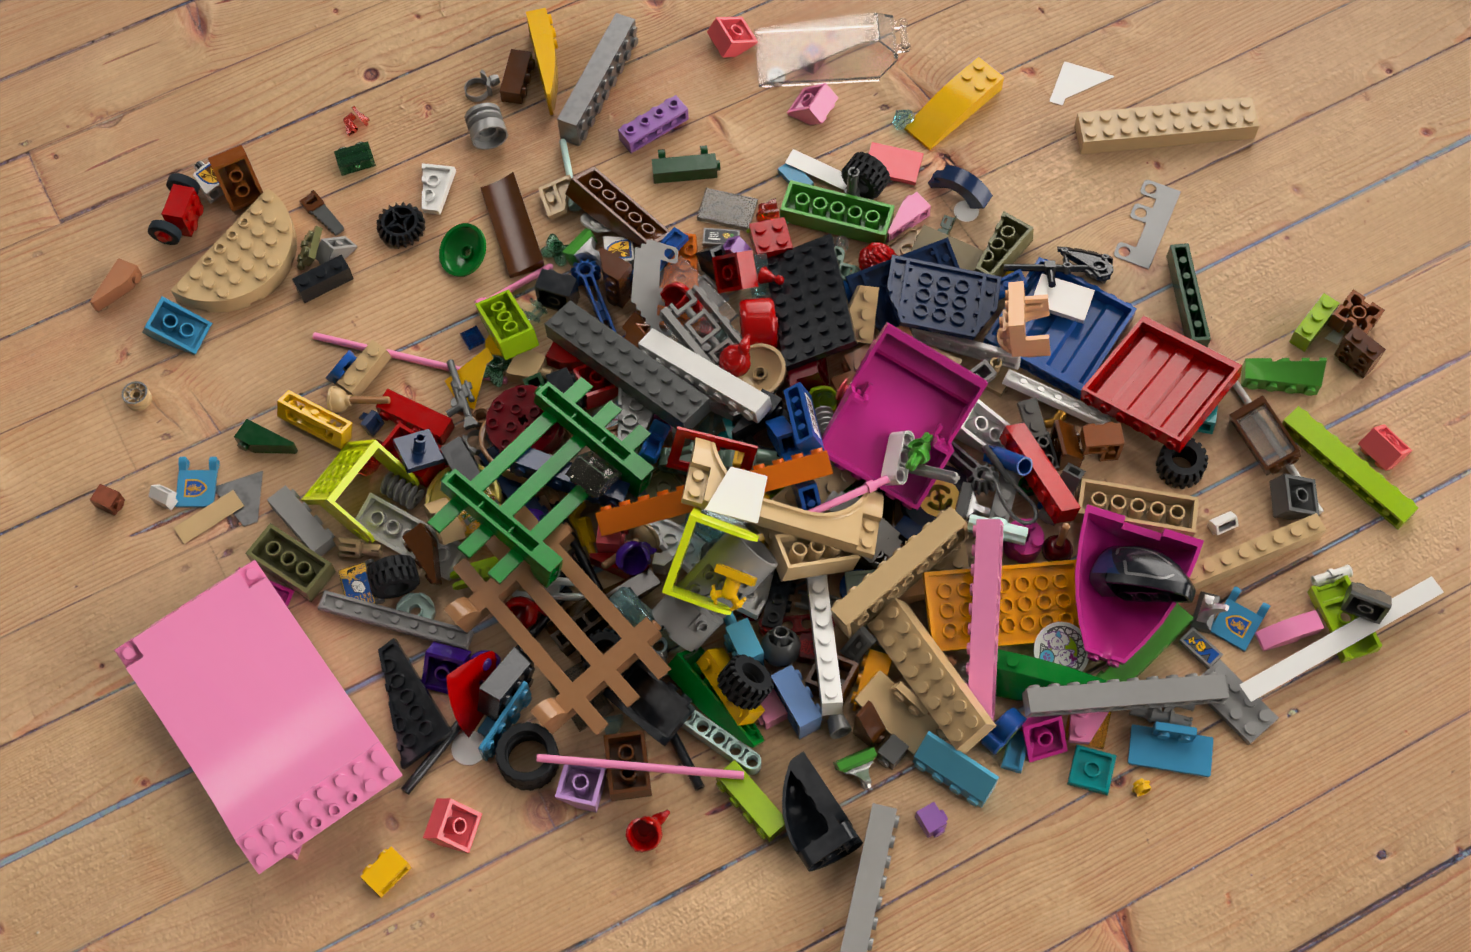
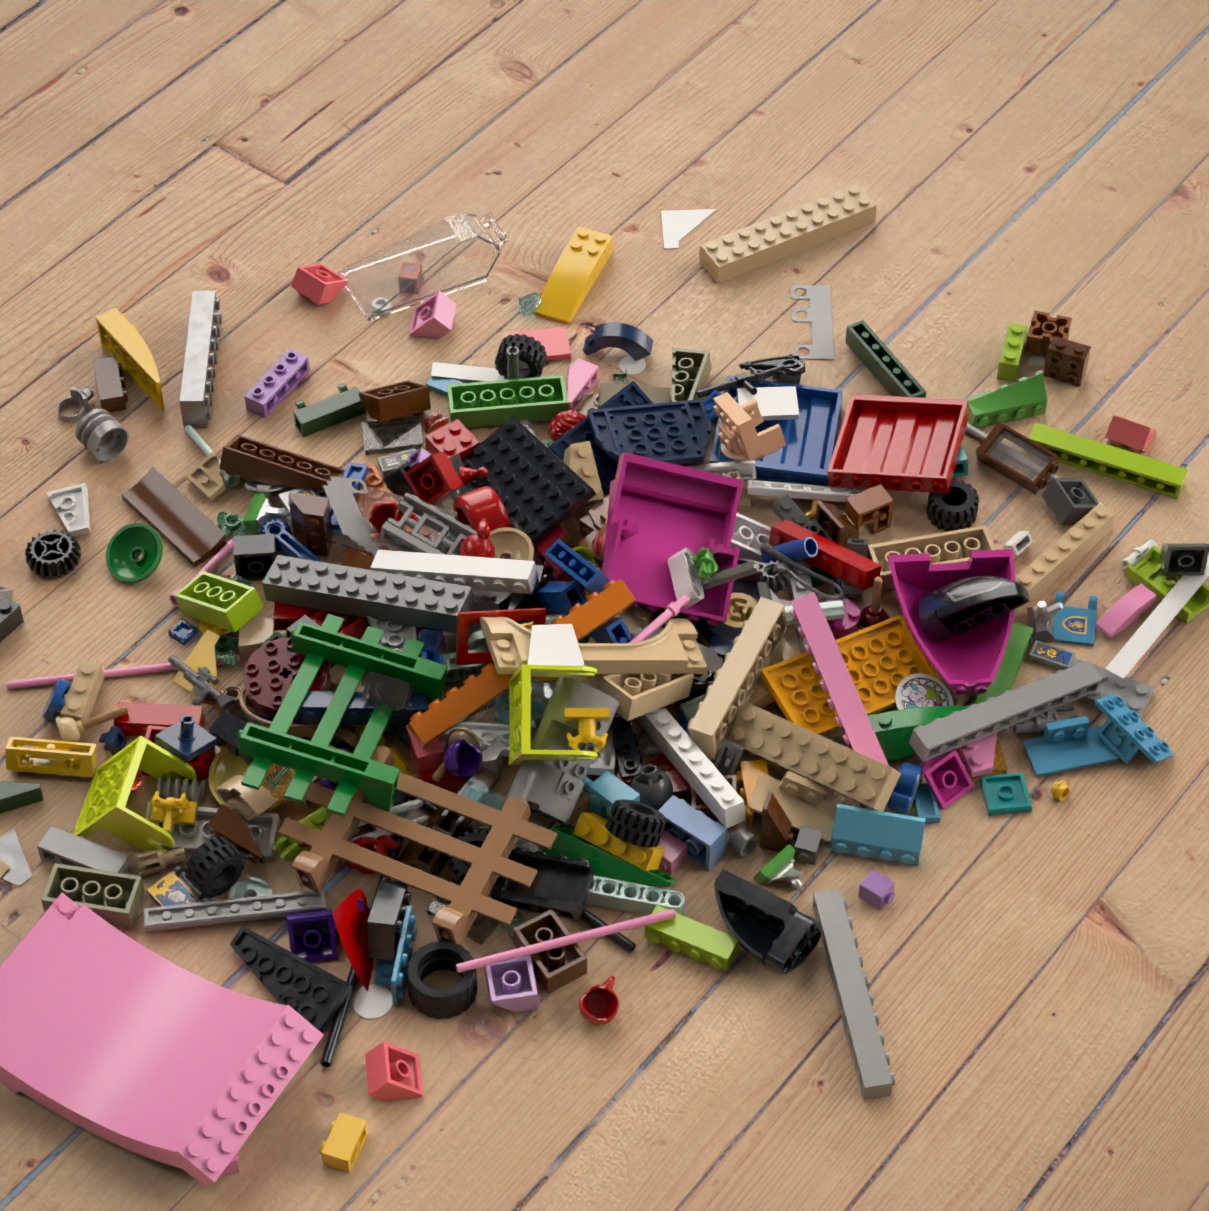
camera: 25 degrees left, 15 degrees down
none -> yellow piece [150,791,198,832]
none -> reddish brown slope [358,380,431,424]
none -> dark azure bracket [1094,694,1174,764]

